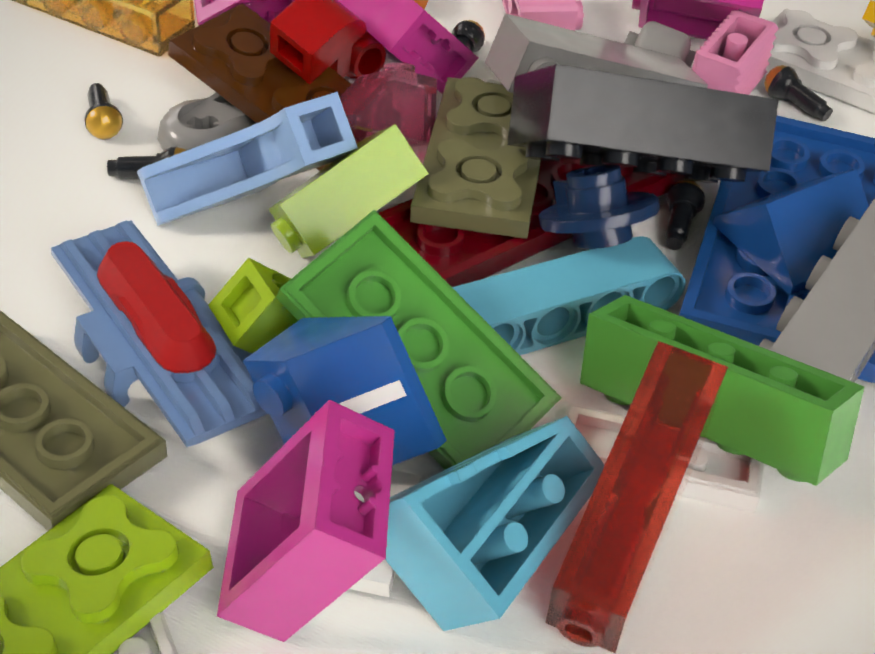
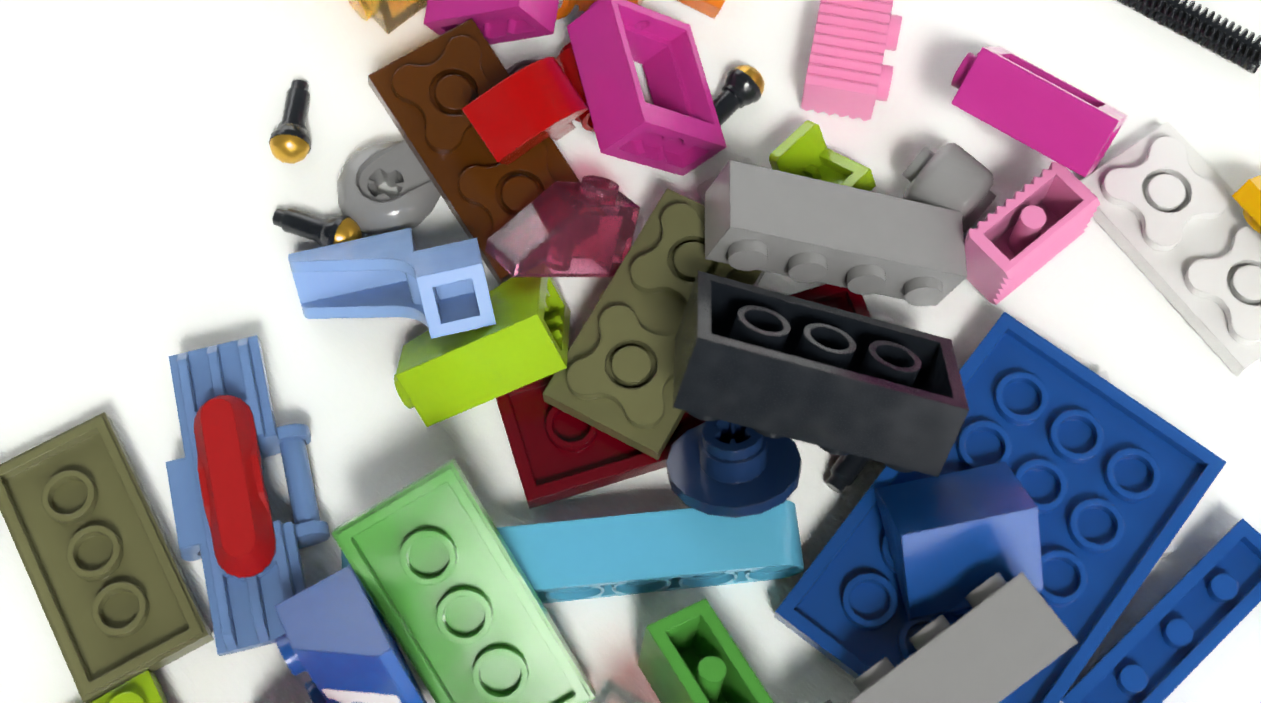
camera: 25 degrees right, 25 degrees up
lime brick [208,257,298,353] -> none
black piece [764,65,833,121] -> none

